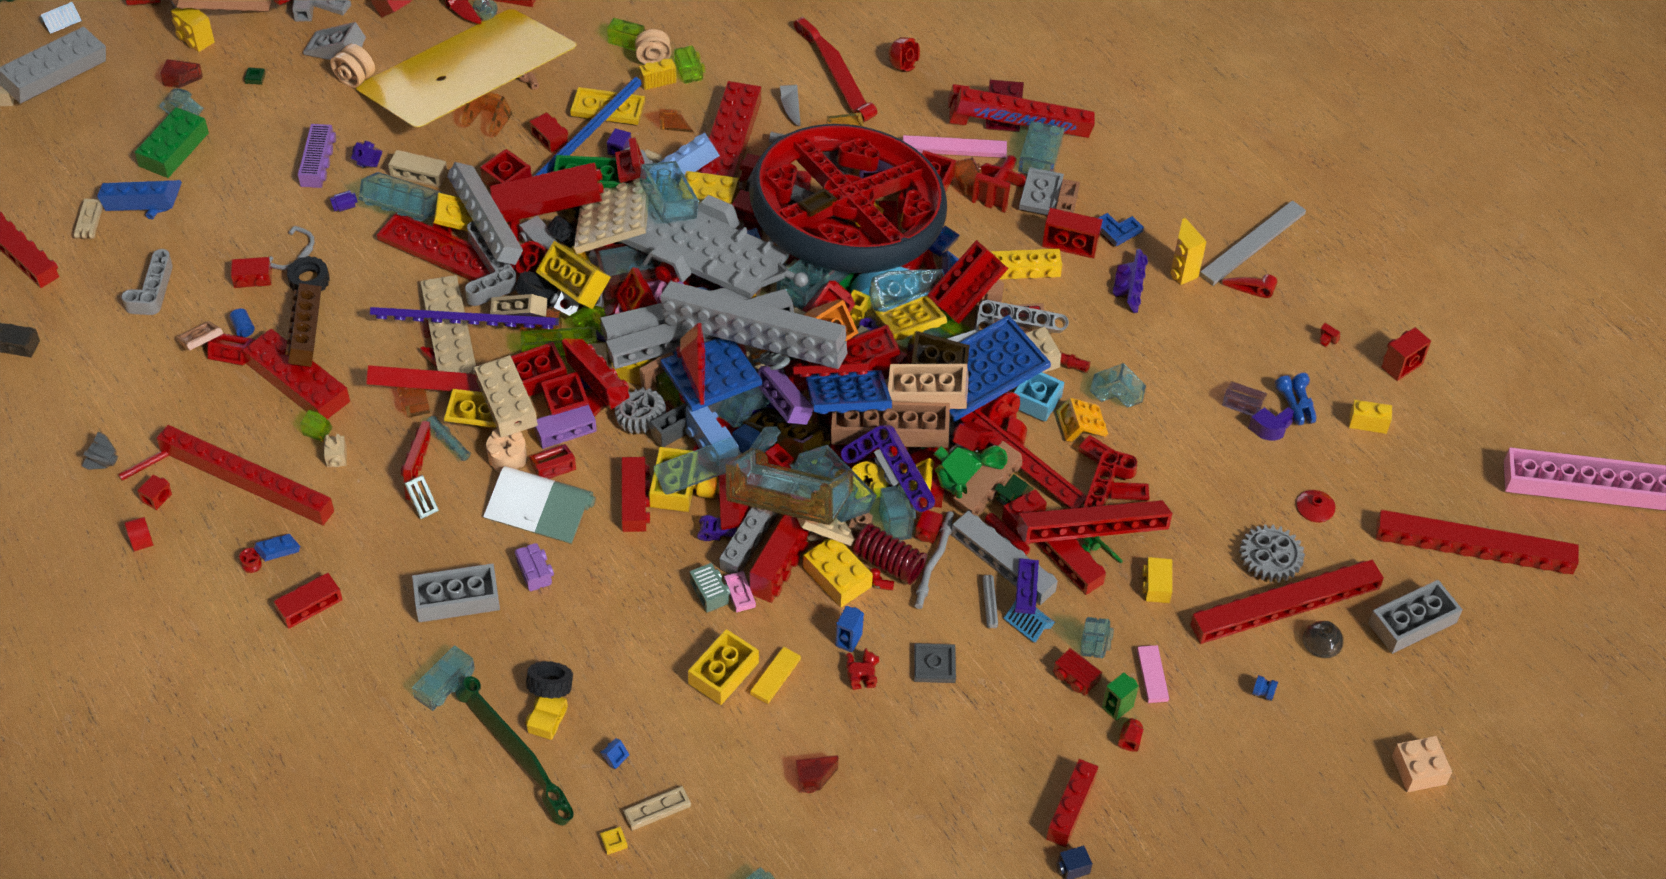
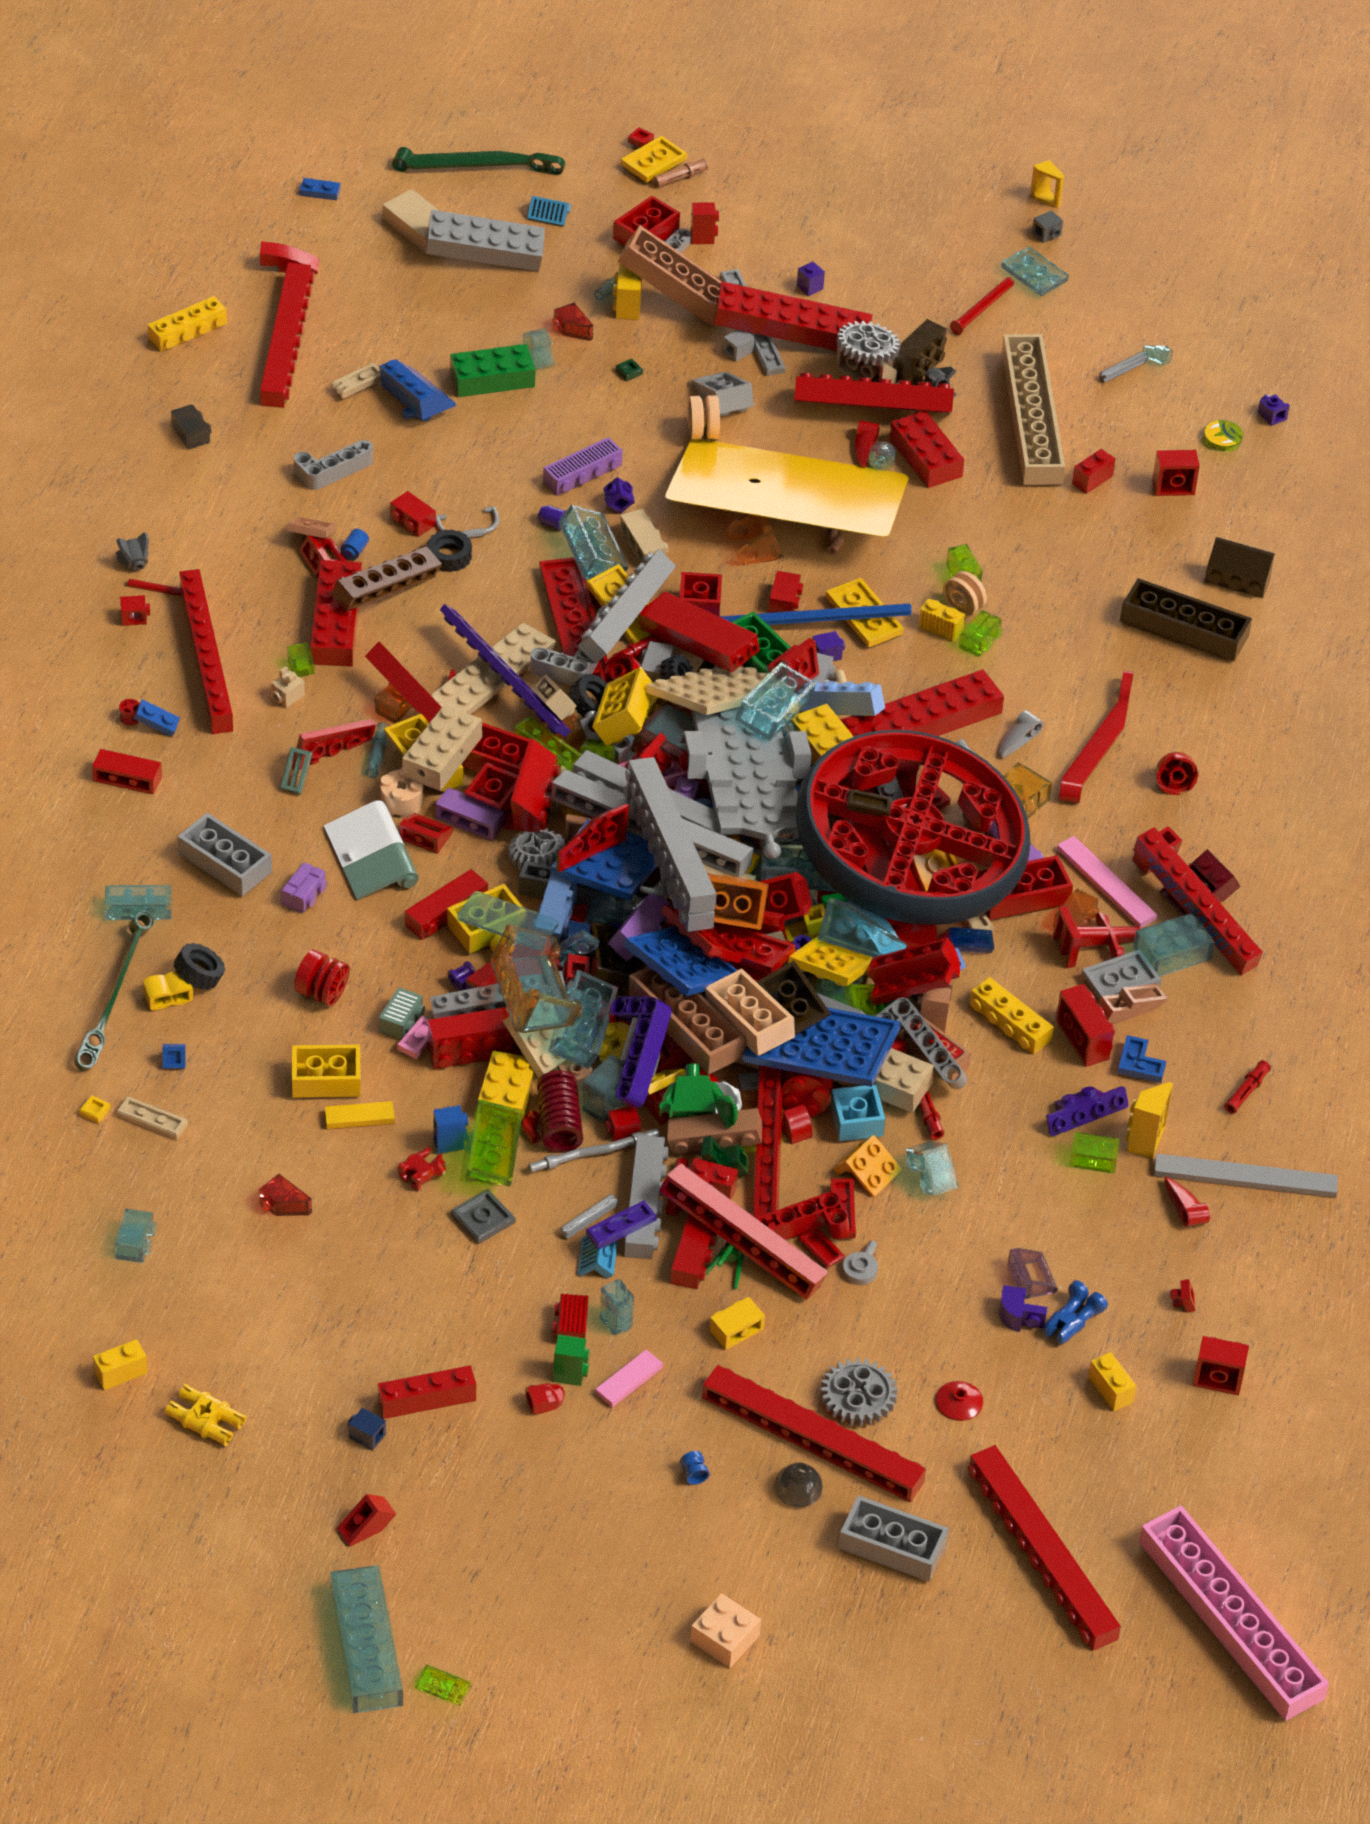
camera: 50 degrees right, 5 degrees down
red brick [125,517,154,552] -> none
clear orange slope [660,109,695,133] -> none
red brick [953,422,993,451] -> none
none -> red wheel [294,949,350,1006]
none -> clear neon green windscreen [460,1099,523,1187]
none -> clear light blue pin [594,275,618,301]
none -> light grey piece [843,1240,878,1285]
none -> clear neon green brick [1069,1132,1120,1174]
none -> red pin [1224,1060,1271,1114]

